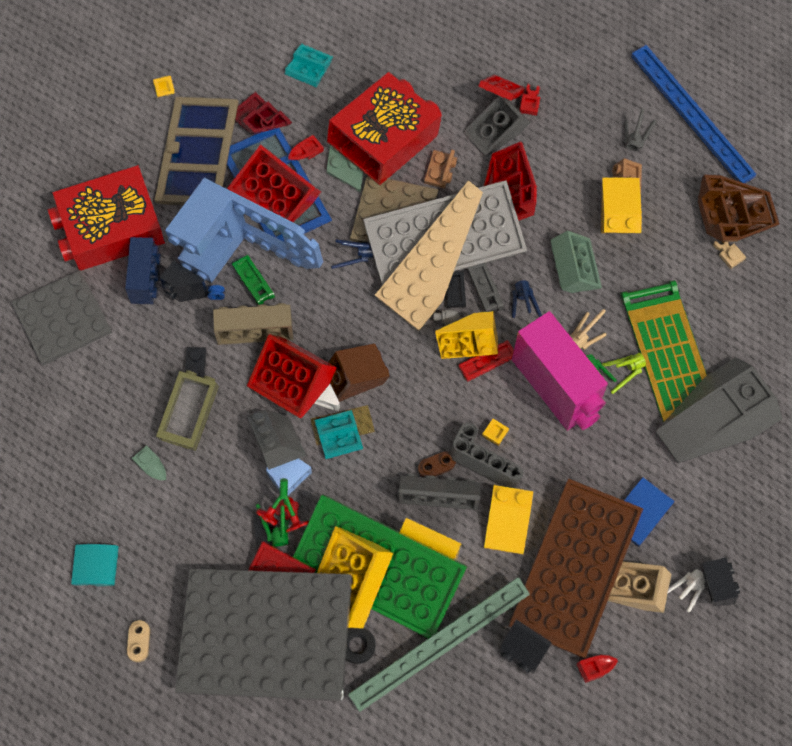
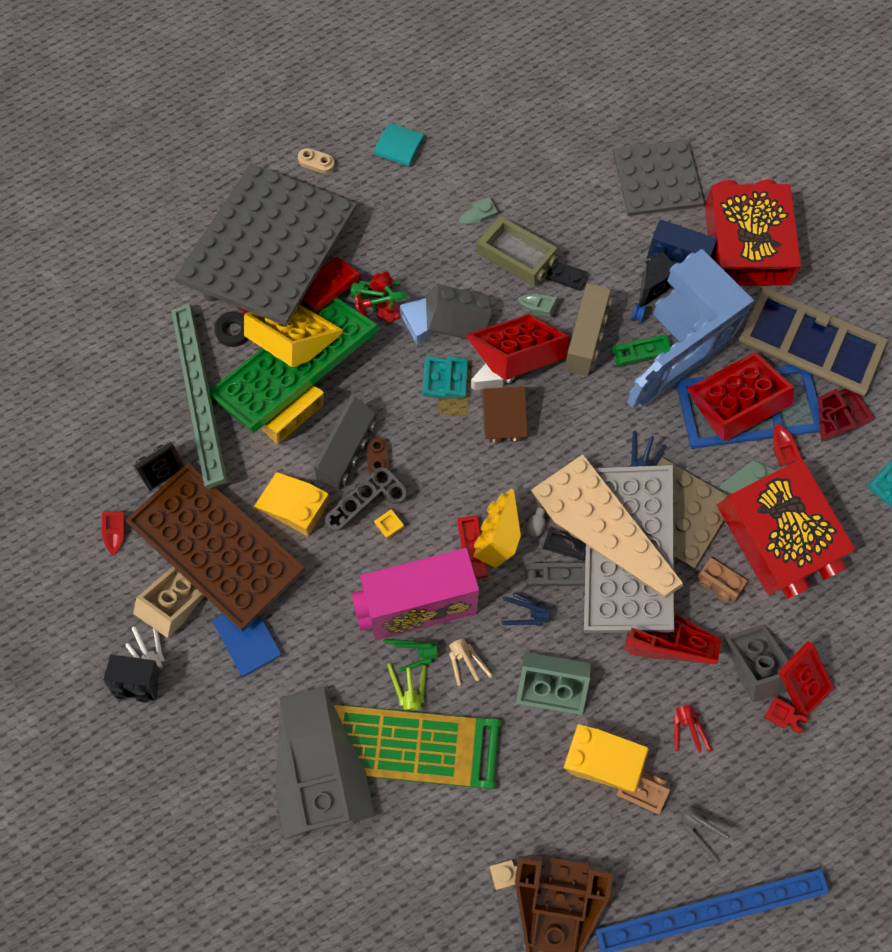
camera: 110 degrees right, 0 degrees up
none -> sand green plate [517,294,559,317]
none -> red plant [673,705,712,753]

